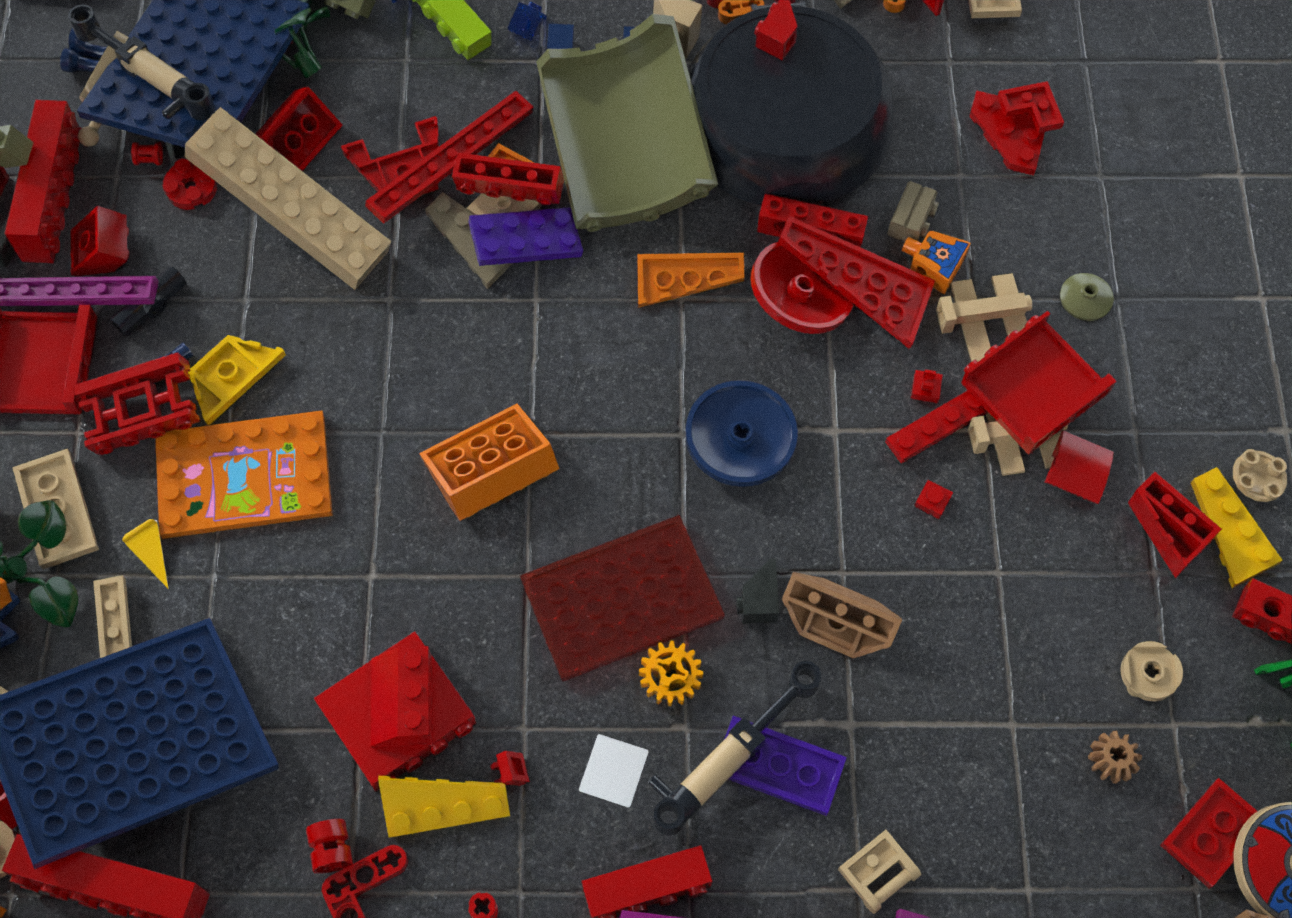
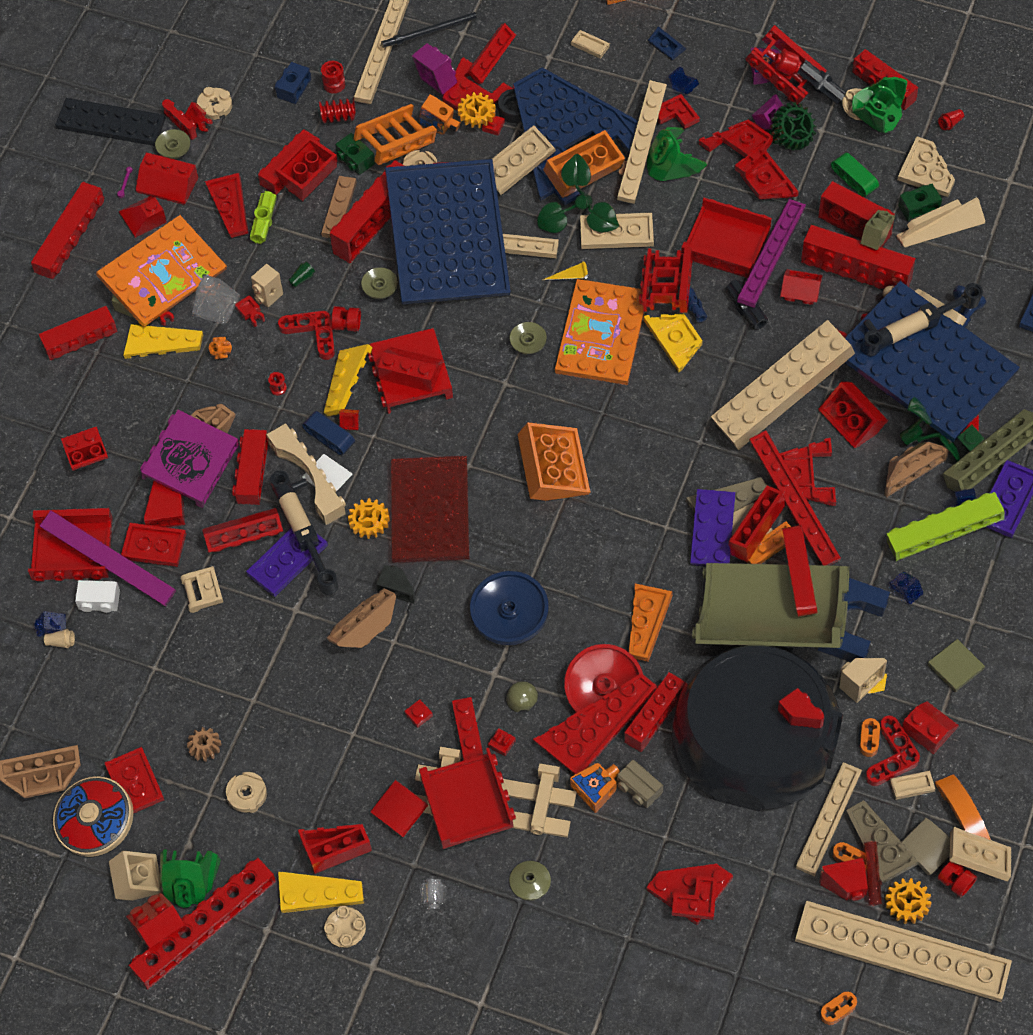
camera: 115 degrees right, 5 degrees down
none -> red brick [202,508,283,552]
none -> tan arch [266,424,346,525]
none -> dark blue beam [302,411,355,456]
none -> olive dish [361,268,398,299]
none -> clear head [420,879,447,909]
none -> olive hair [506,681,538,712]
none -> olive dish [510,322,547,354]
none -> red beam [782,525,818,617]
none -> tan tile [796,762,862,876]
none -> medium nougat wedge [884,442,949,498]

